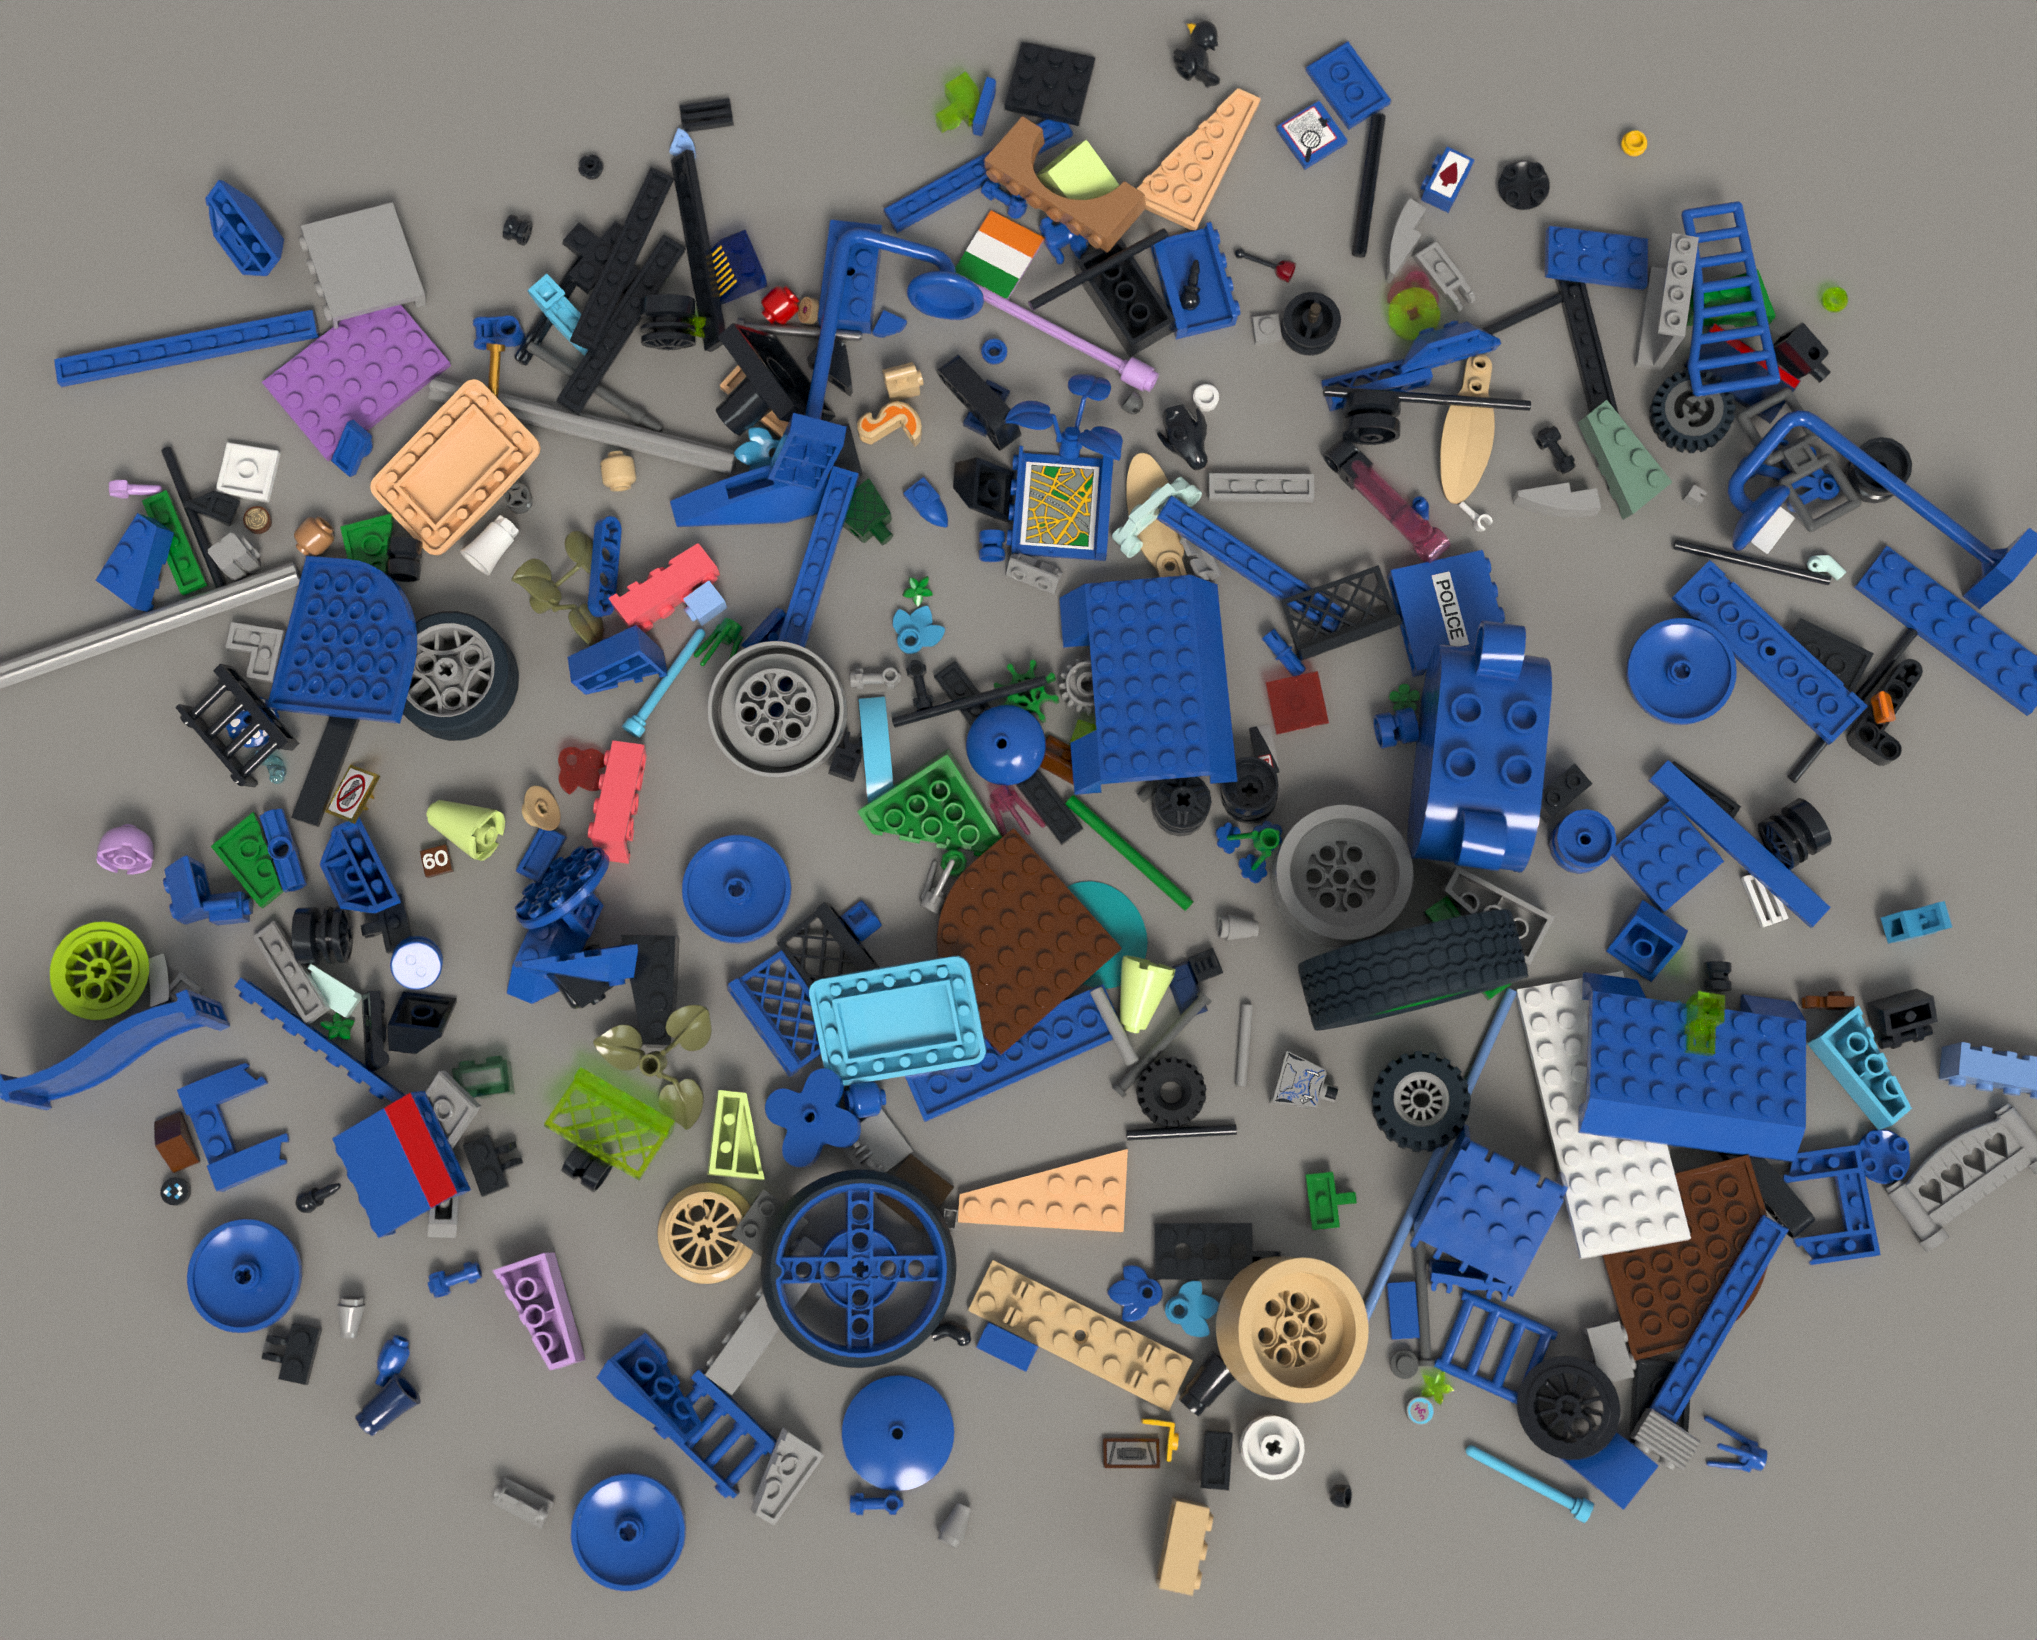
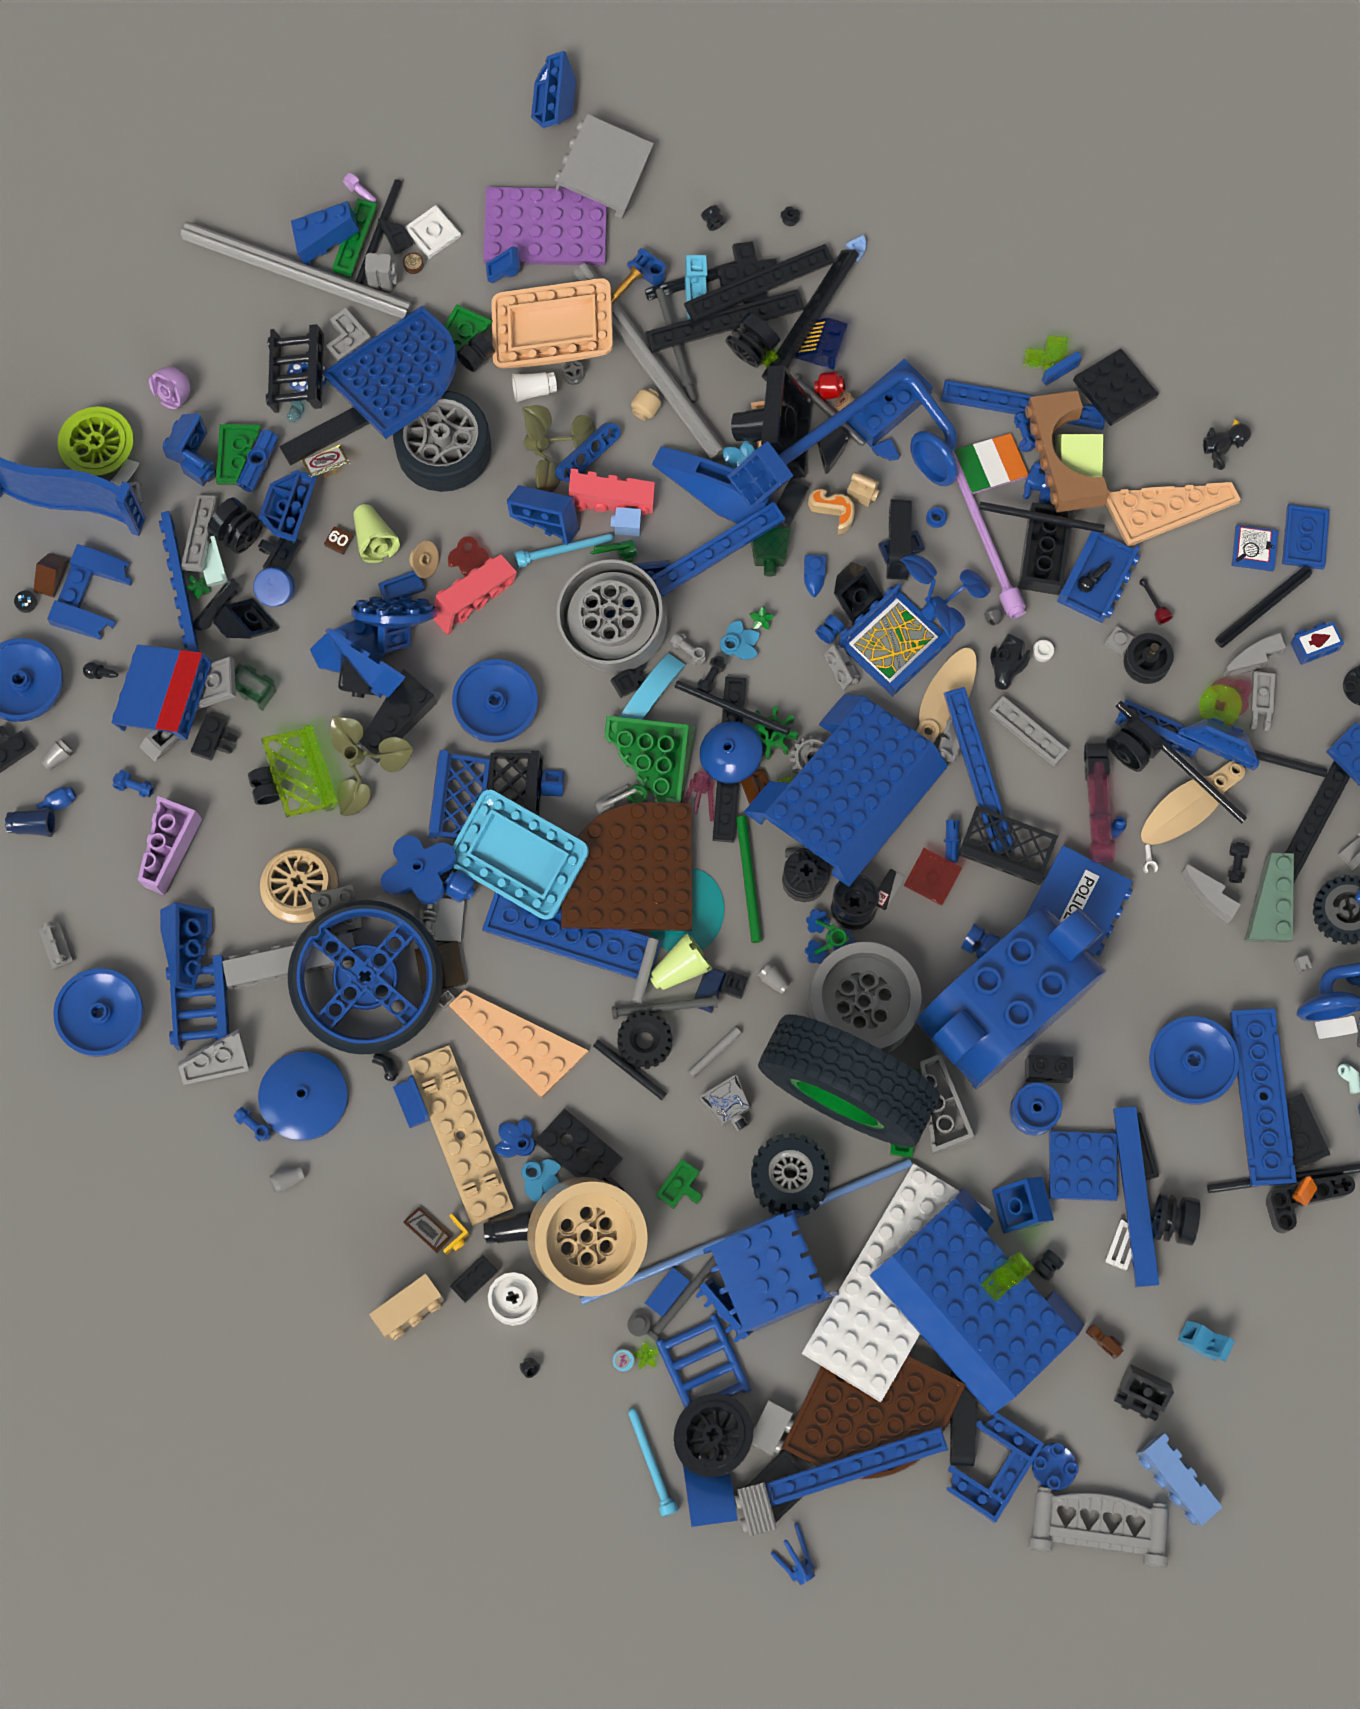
camera: 40 degrees right, 5 degrees down
blue plate [54,310,319,387] -> none
medium nougat head [294,516,334,556] -> none
black tile [679,98,734,132] -> none
yellowish green wedge [707,1090,764,1180] -> none
light aqua plate [1112,477,1202,558] -> none
green plant [1389,684,1420,712] -> none
black piece [1673,539,1831,586] -> none
medium azure wedge [1807,1005,1912,1130] -> none

